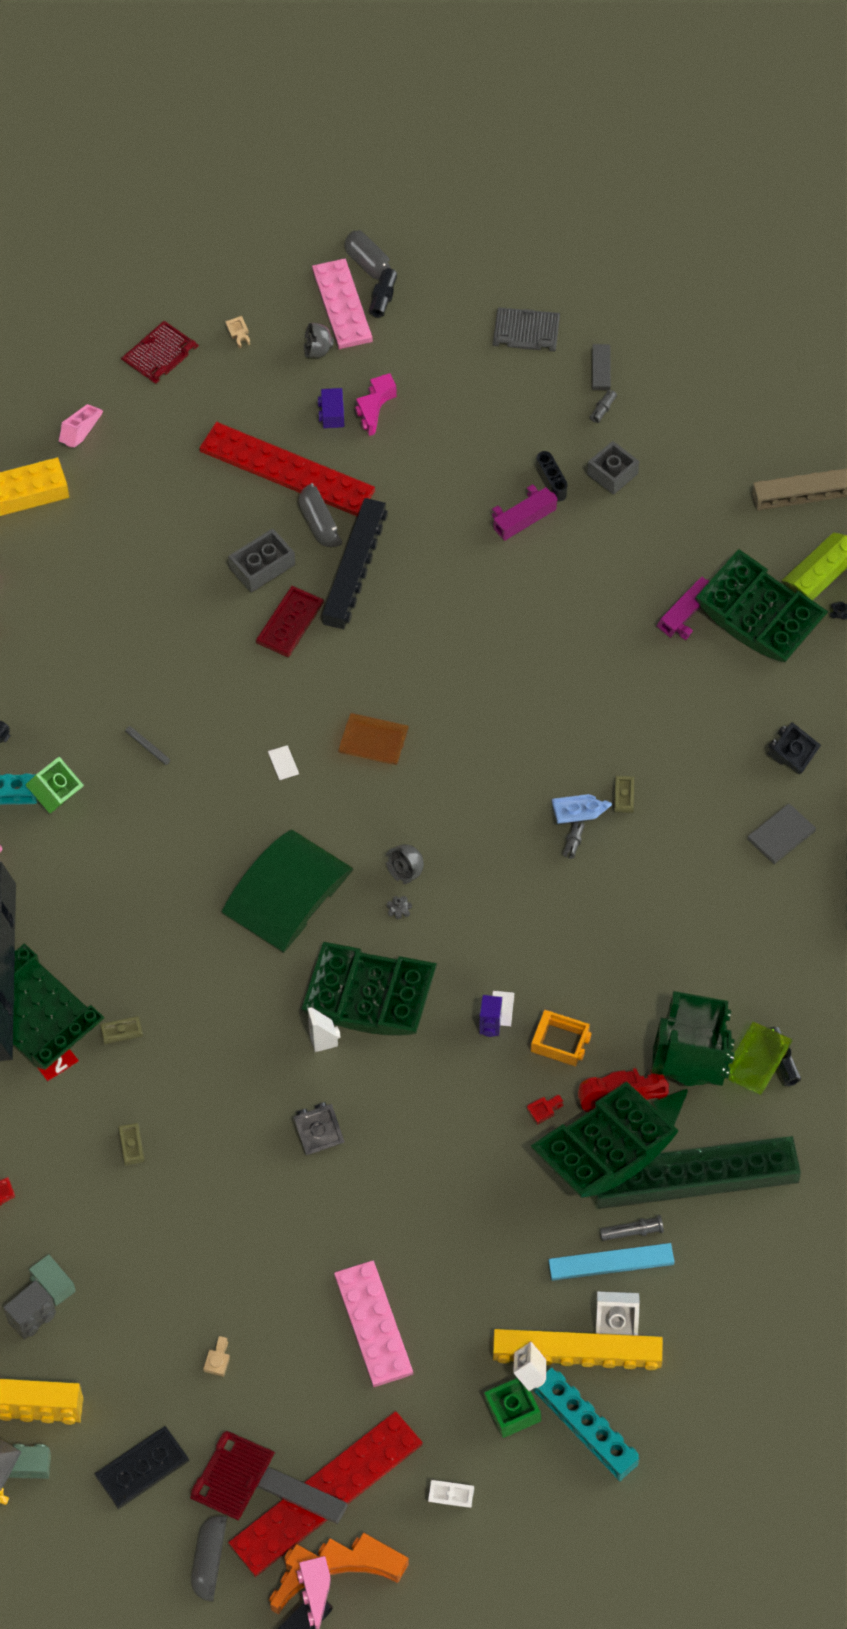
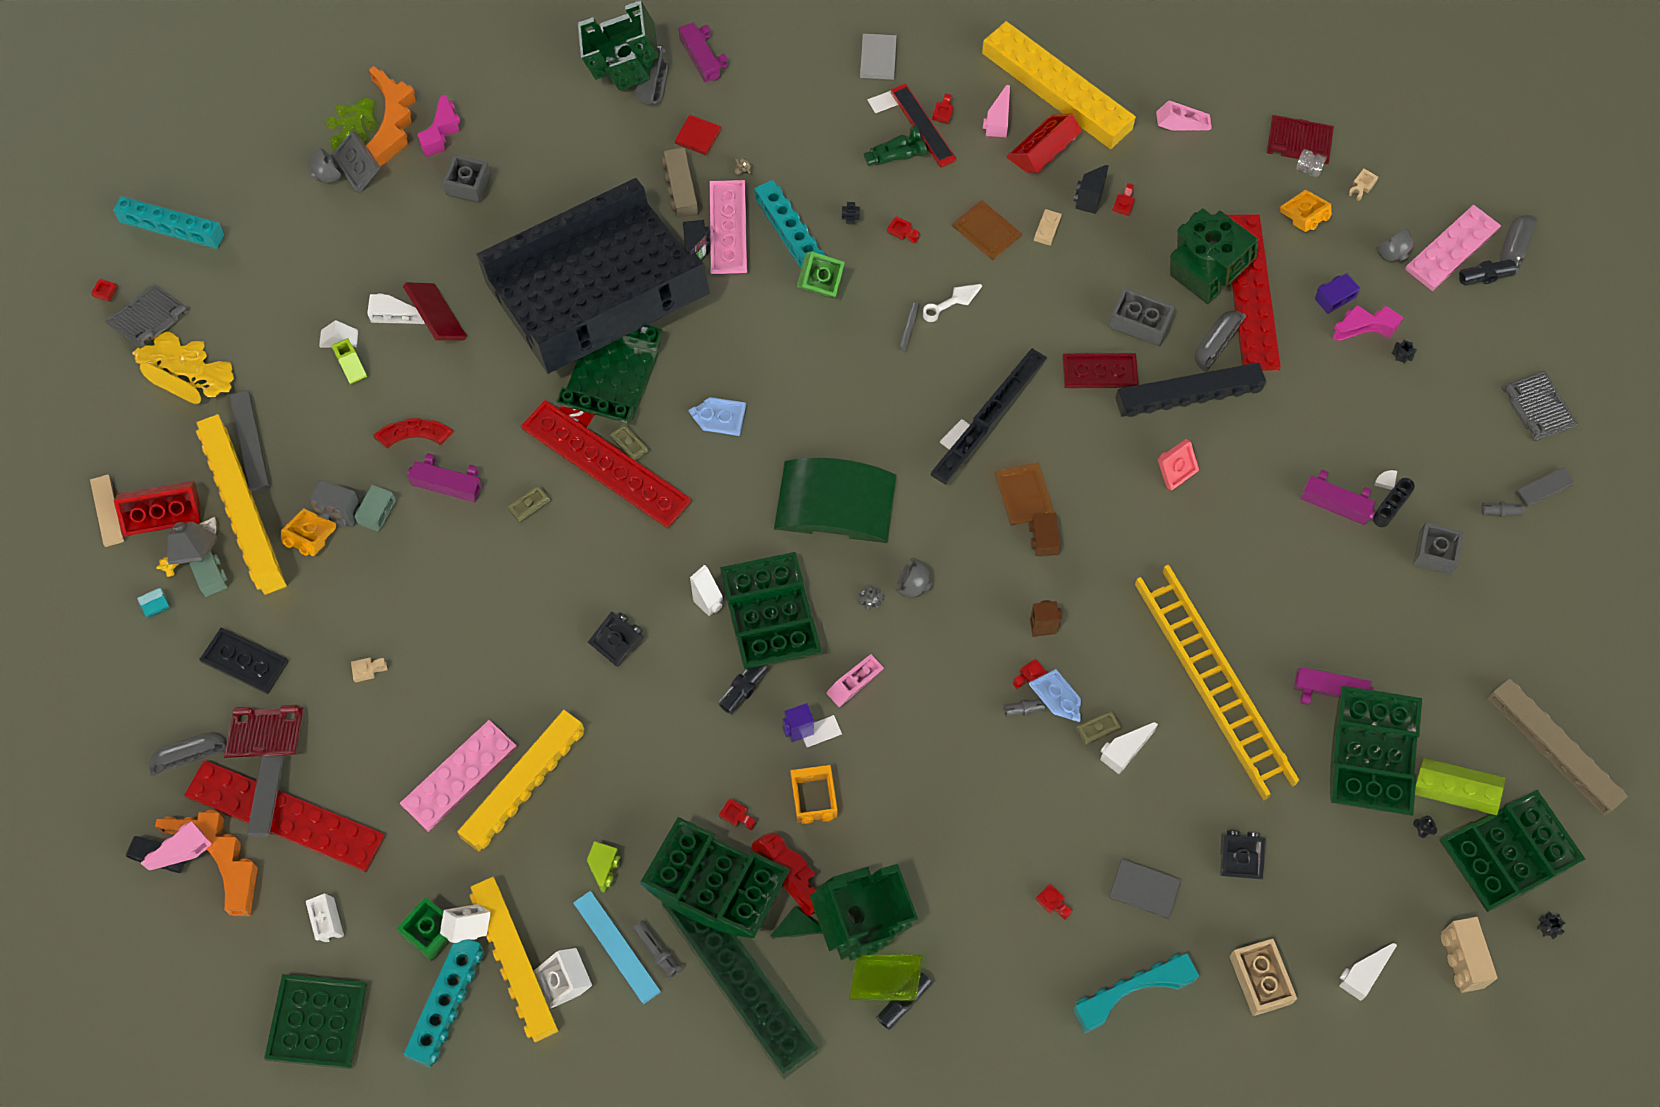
camera: 60 degrees right, 5 degrees up
none -> teal piece [137,588,170,618]
none -> dark green plate [264,974,367,1069]
none -> light orange plate [281,508,336,556]
none -> magenta brick [407,453,482,502]
none -> yellow brick [457,710,584,852]
none -> red plate [521,400,691,529]
none -> lime slope [587,841,621,892]
none -> light blue tile [688,397,746,436]
none -> black piece [718,665,768,715]
none -> bright pink slope [826,654,884,708]
none -> red plate [887,216,919,244]
none -> white piece [923,284,982,322]
none -> black slope [930,348,1047,485]
none -> clear orange piece [952,200,1022,260]
none -> red slope [1006,113,1082,173]
none -> red plate [1012,659,1047,689]
none -> reddish brown brick [1029,512,1060,556]
none -> reddish brown brick [1029,600,1062,637]
none -> tan plate [1034,209,1062,246]
none -> red plate [1035,884,1072,920]
none -> black slope [1074,165,1109,214]
none -> white slope [1100,722,1158,774]
none -> red plate [1112,183,1135,216]
none -> yellow ladder [1135,564,1299,801]
none -> coral tile [1158,439,1199,491]
none -> dark green piece [1170,208,1258,304]
none -> light orange plate [1280,189,1331,232]
none -> clear wheel [1295,149,1327,178]
none -> white tile [1374,470,1397,490]
none -> black gear [1392,340,1417,364]

